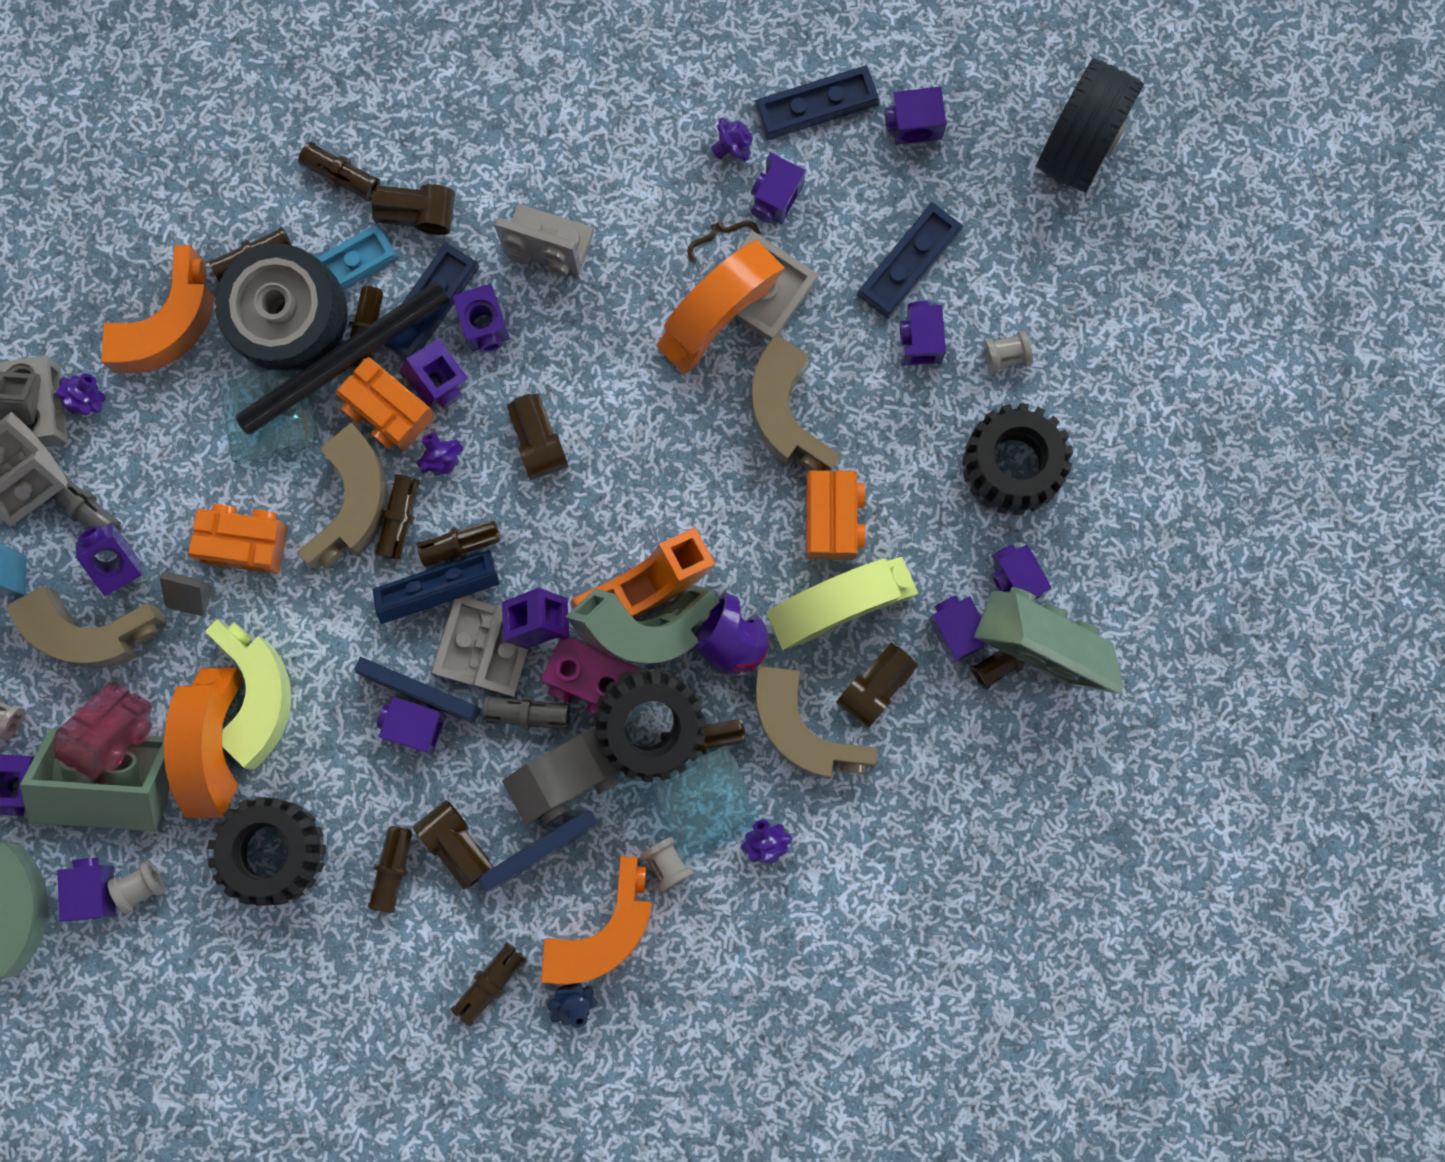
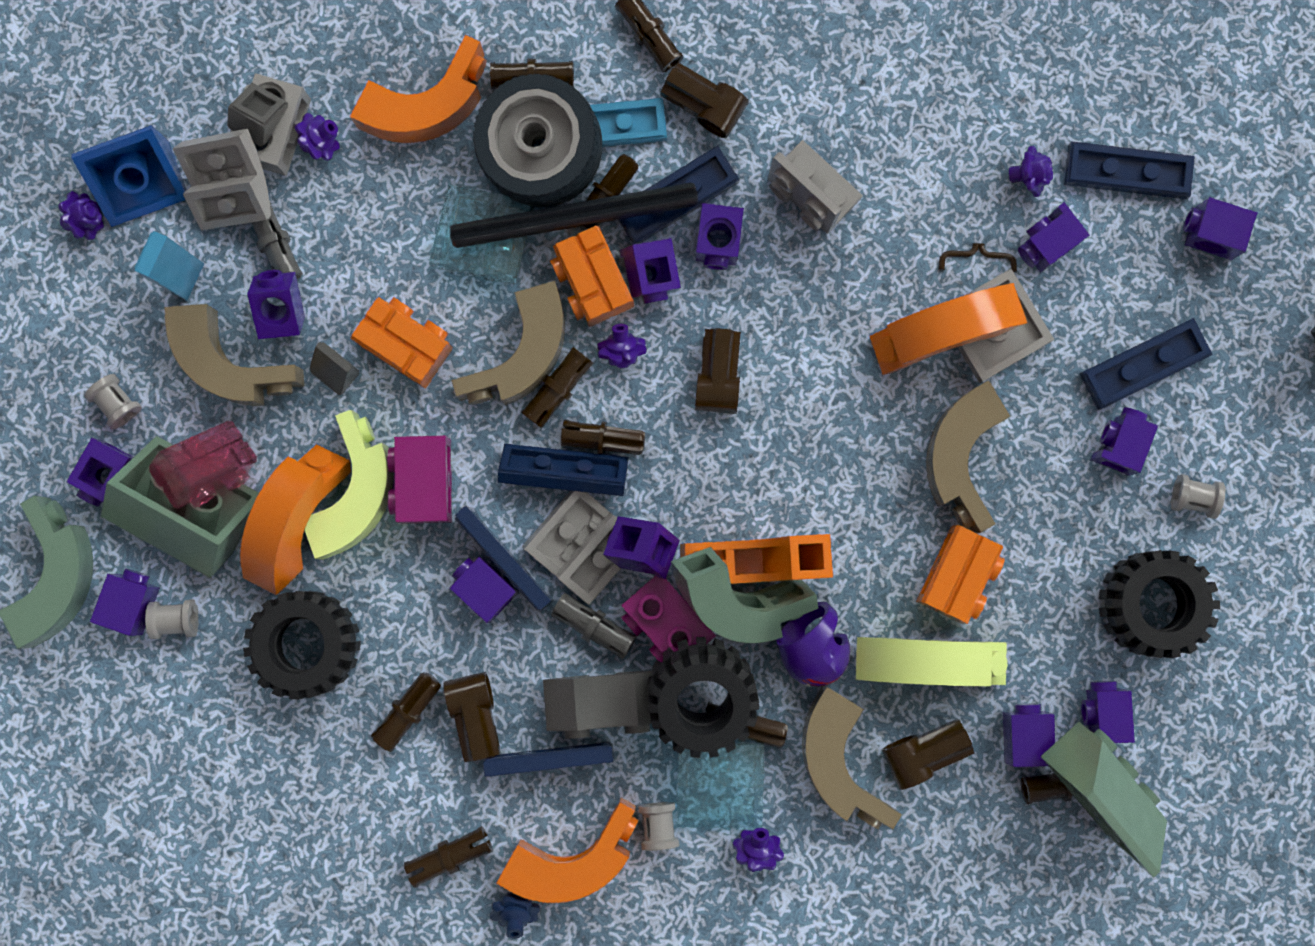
camera: 25 degrees right, 5 degrees up
none -> magenta brick [387,435,452,524]

